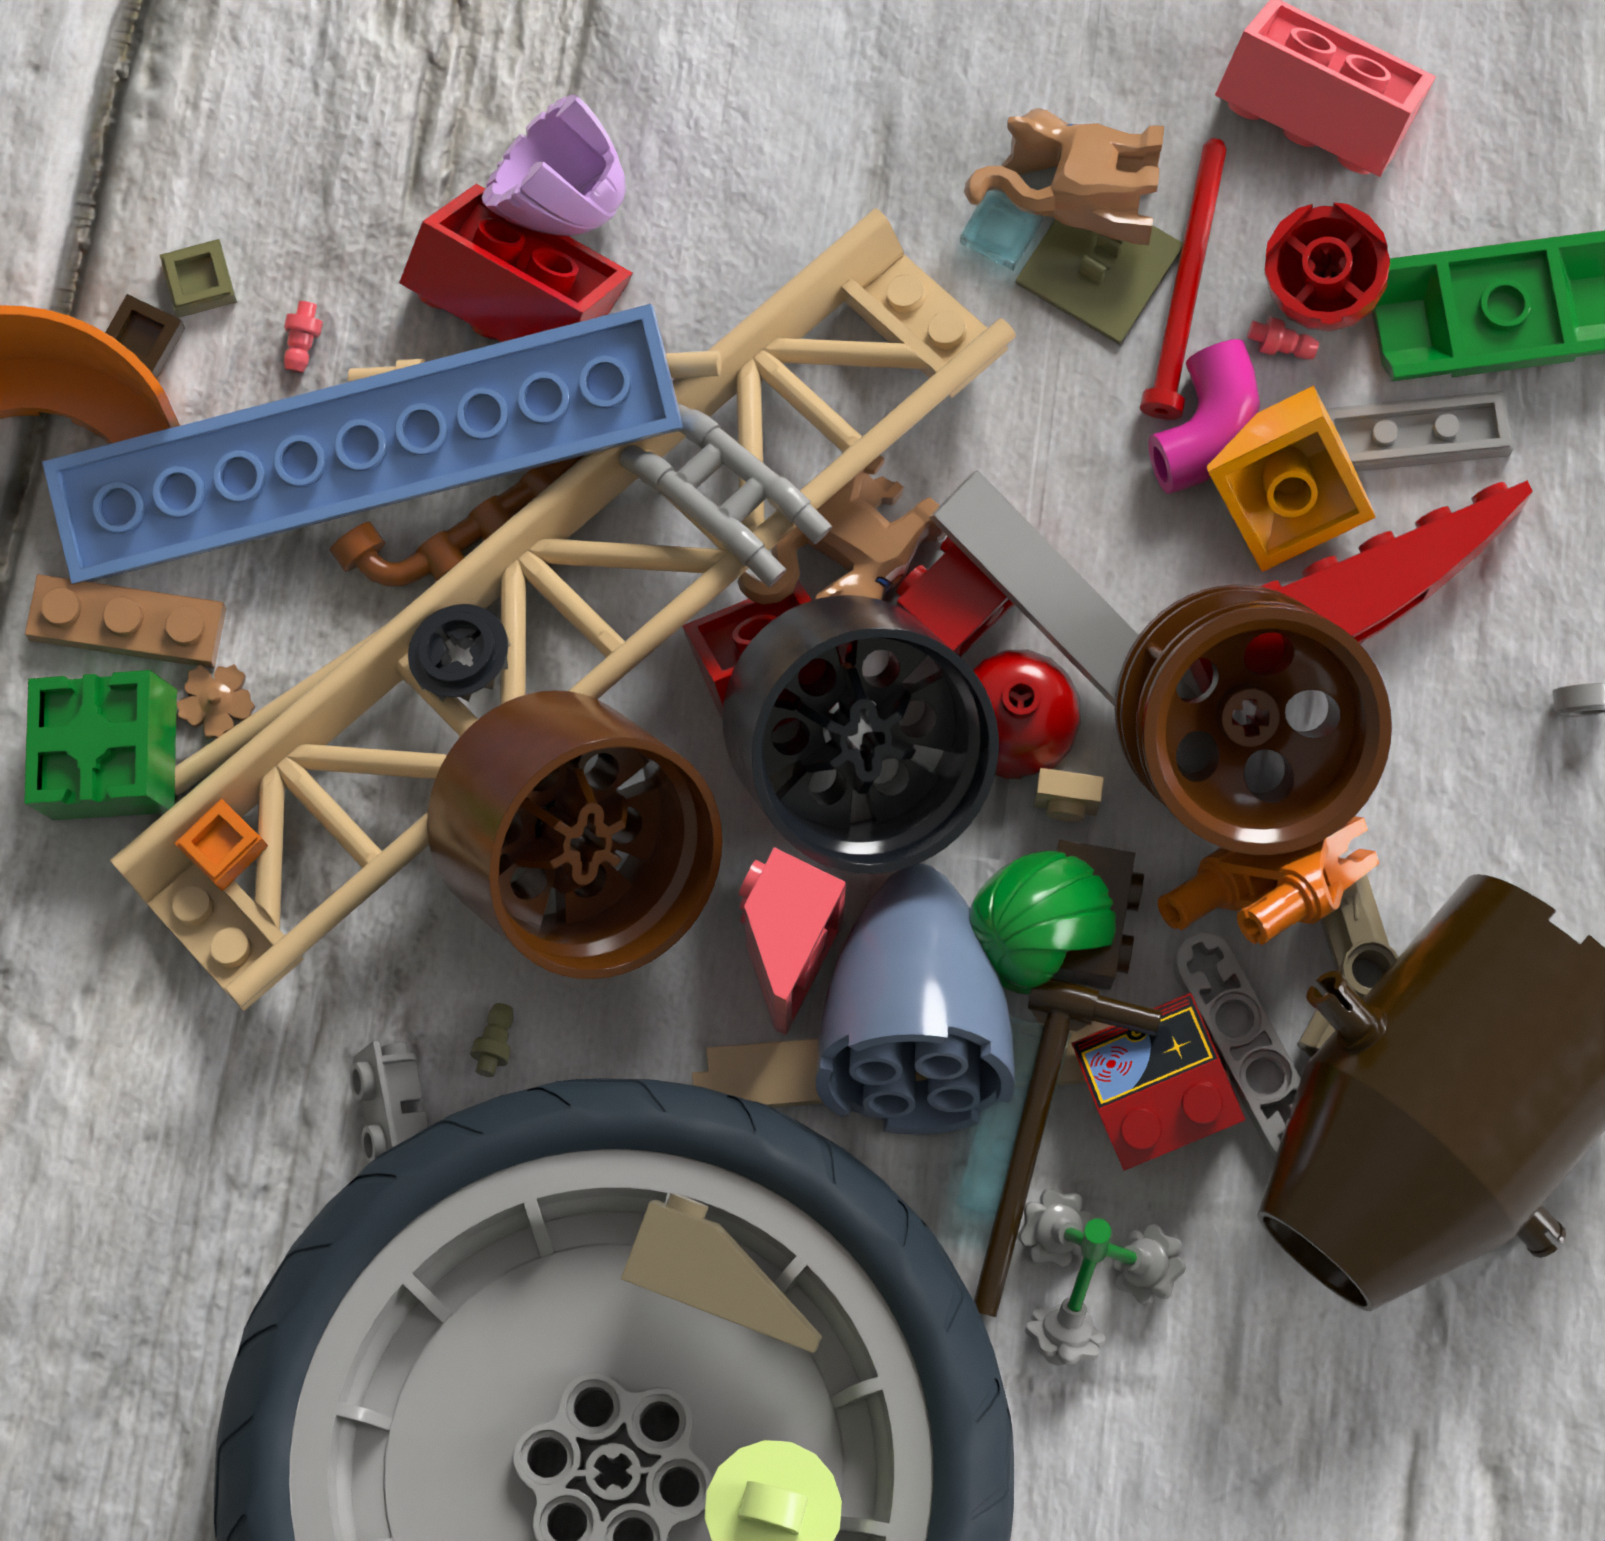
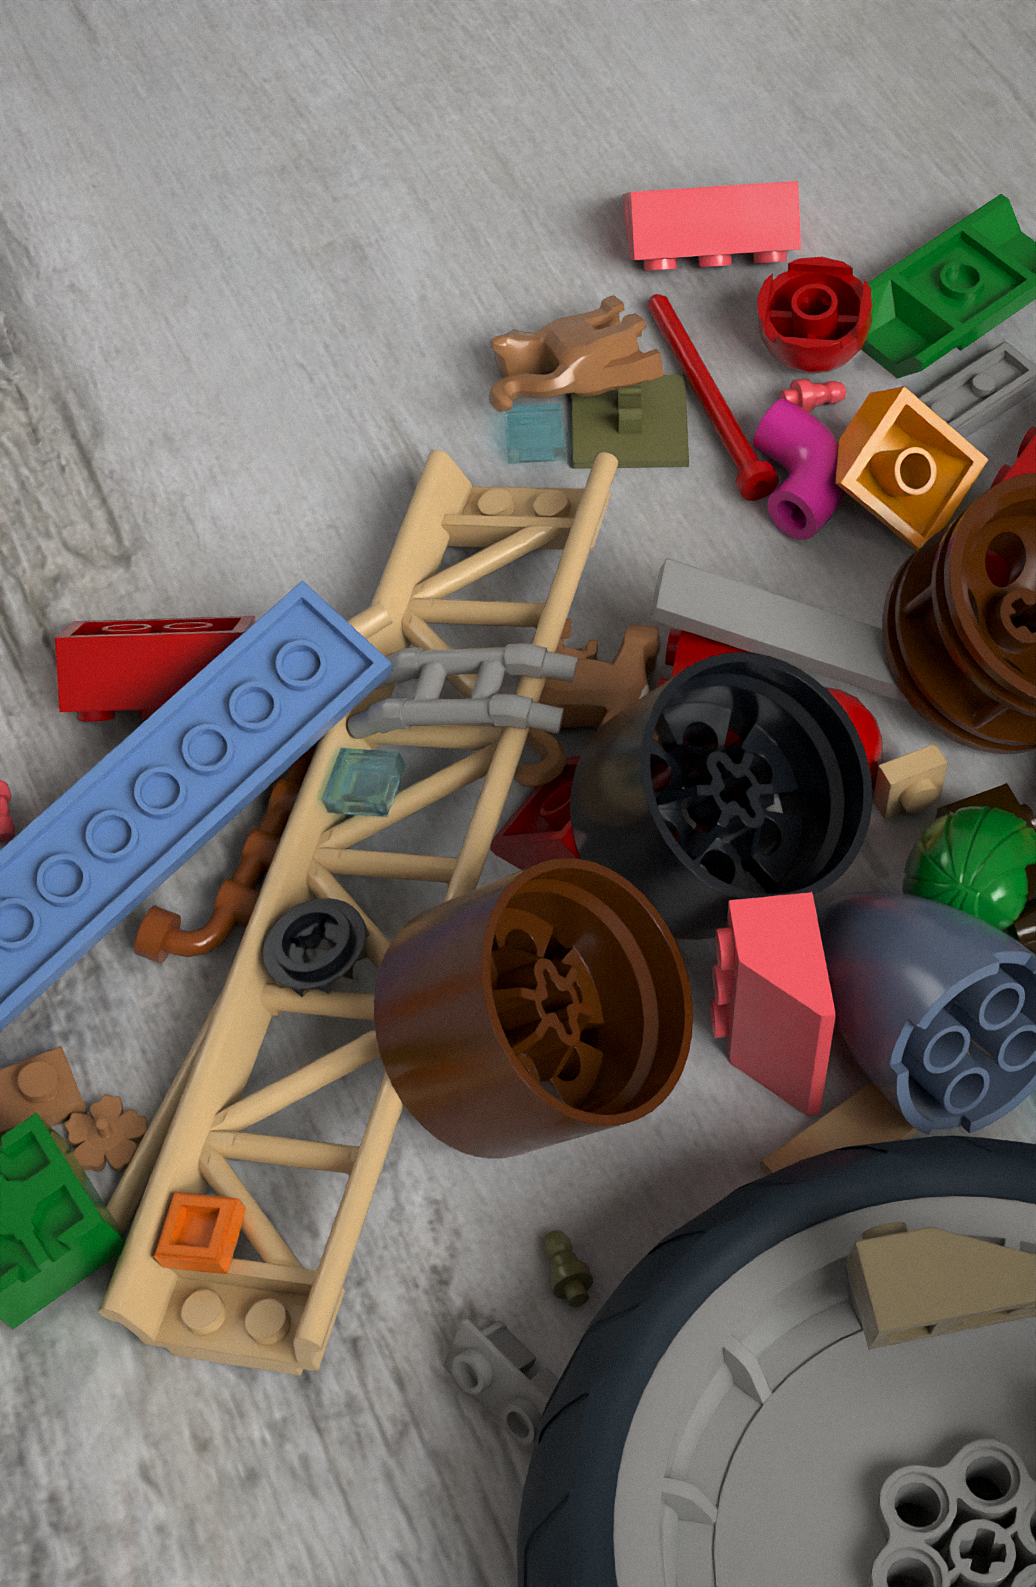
camera: 30 degrees left, 20 degrees down
lavender hair [482,95,626,236] -> none
none -> clear light blue tile [321,748,406,817]

